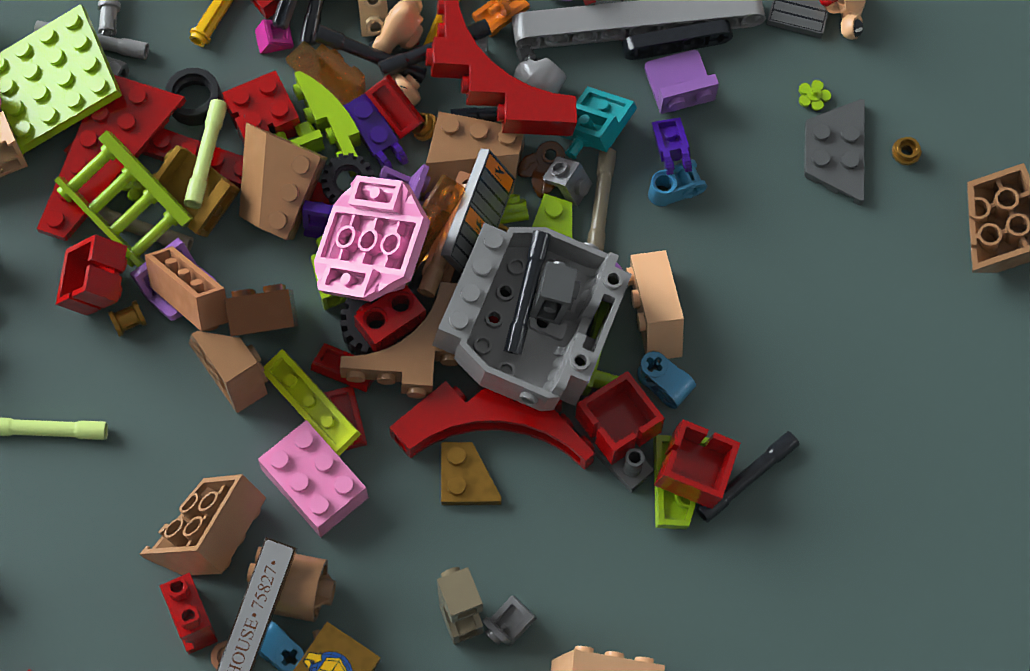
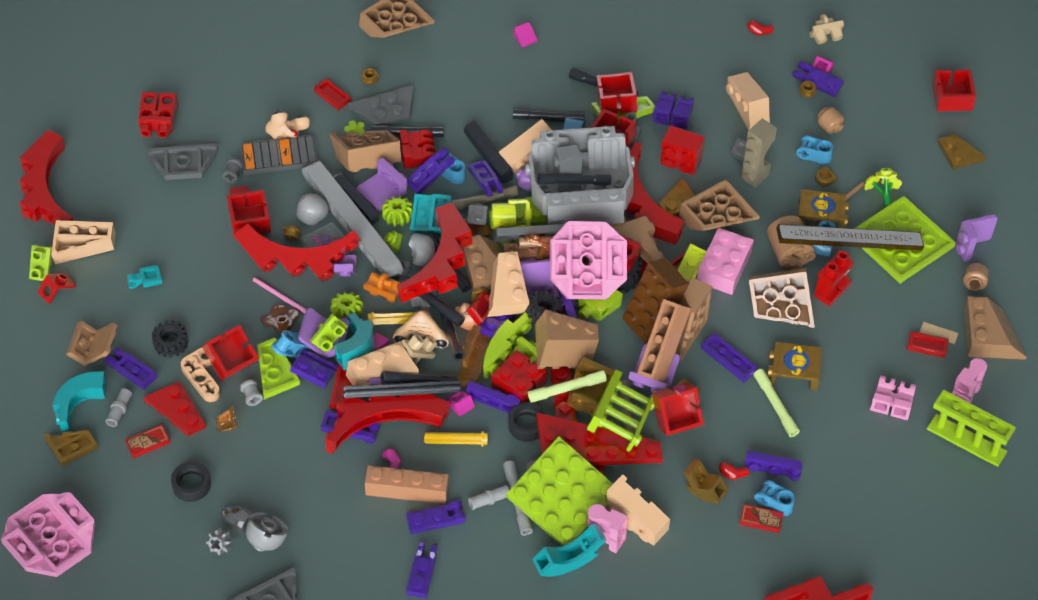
camera: 115 degrees left, 15 degrees down
none -> red tile [314,78,352,111]
none -> medium nougat wedge [330,130,401,172]
none -> black piece [371,125,444,137]
none -> lime gear [382,196,413,227]
none -> lime plate [384,230,403,253]
none -> red legs [399,129,436,169]
none -> black brick [464,120,513,184]
none -> dark purple hinge [467,381,520,413]
none -> dark purple hinge [468,160,503,197]
none -> light nougat wedge [487,251,529,317]
none -> neon yellow piece [492,199,532,228]
none -> black piece [513,108,585,121]
none -> dark pink slope [514,22,538,48]
none -> dark purple legs [653,91,694,130]
none -> red piece [660,125,705,176]
none -> medium nougat wedge [679,180,760,231]
none -> dark purple plate [701,333,758,383]
none -> pearl gold panel [768,342,822,390]

